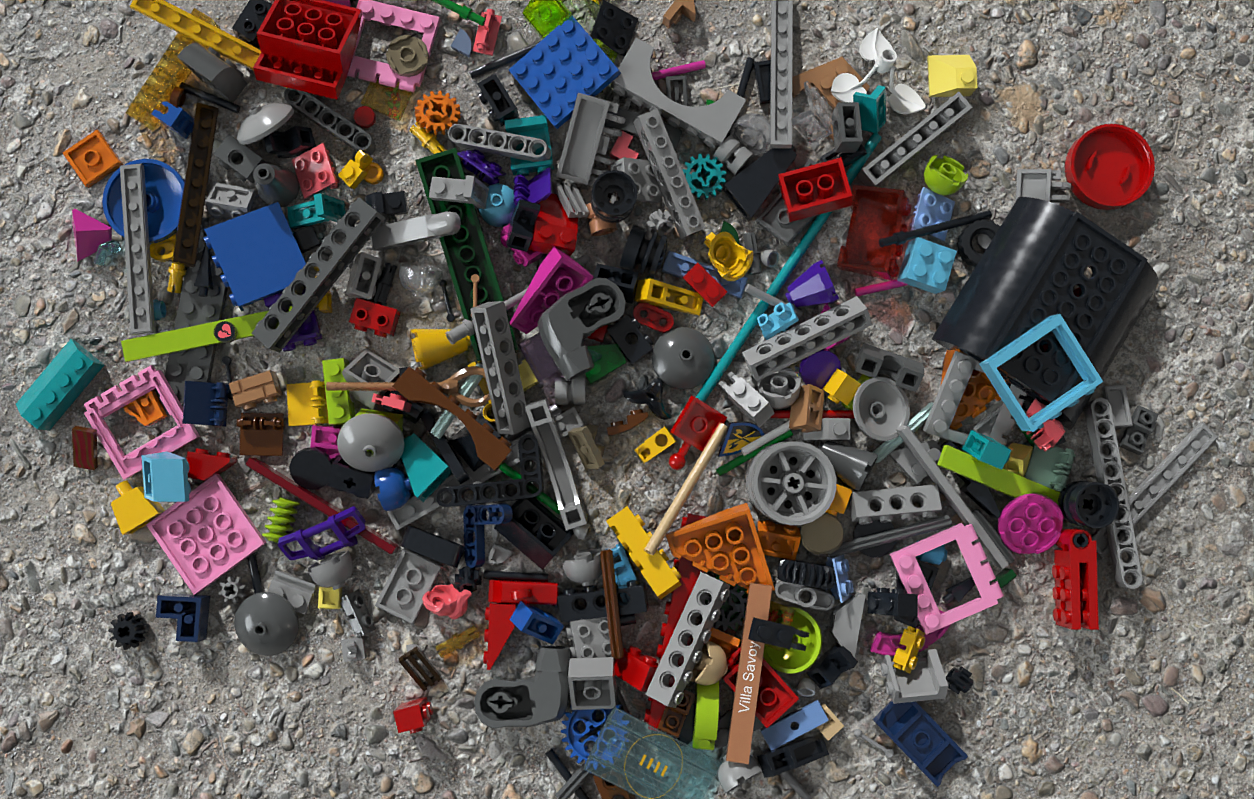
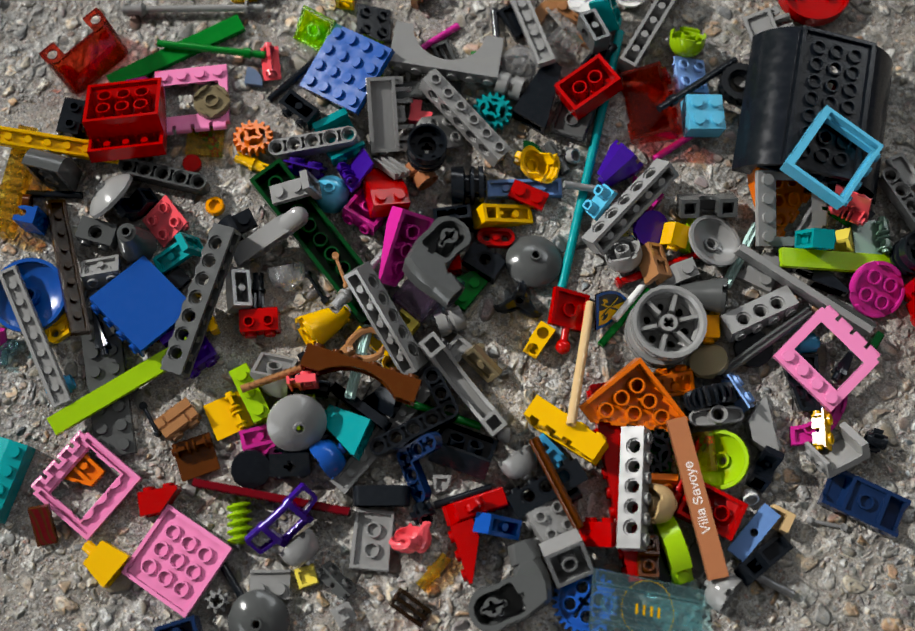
camera: 15 degrees left, 10 degrees down
medium azure slope [141,451,191,502] -> none
yellow pin [167,249,186,293] -> none
dark blue hinge [182,381,229,427] -> none
tile [214,321,238,343] -> none
yellow plate [338,150,373,190] -> none
black brick [506,199,540,252] -> none
reddish brown slope [607,409,648,437] -> none
light grey gear [647,209,674,237] -> none
light grey hinge [718,372,774,427] -> none
black hinge [748,617,810,651] -> none
black brick [867,588,918,616] -> none

